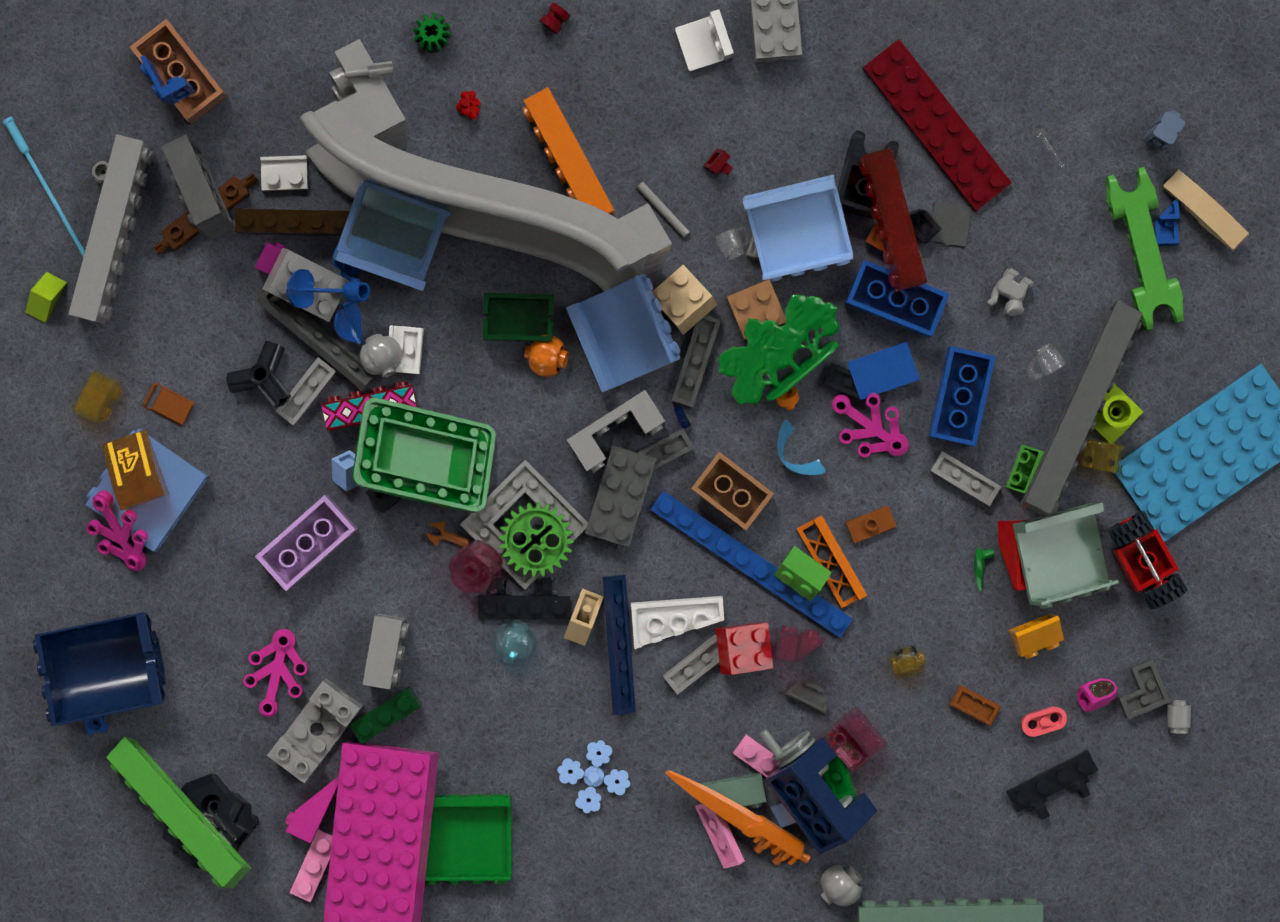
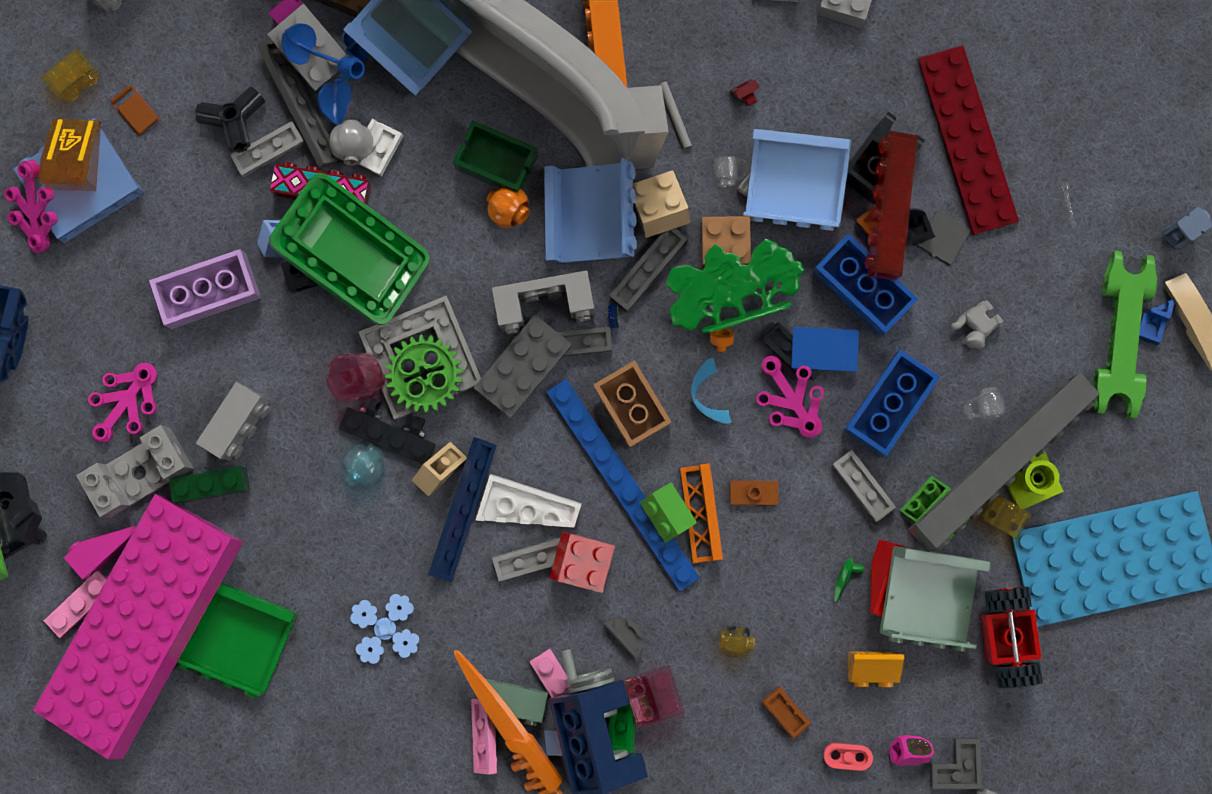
camera: 25 degrees right, 5 degrees down
dark orange bar [426,522,469,548] -> none
clear pink slope [772,625,825,662] -> none

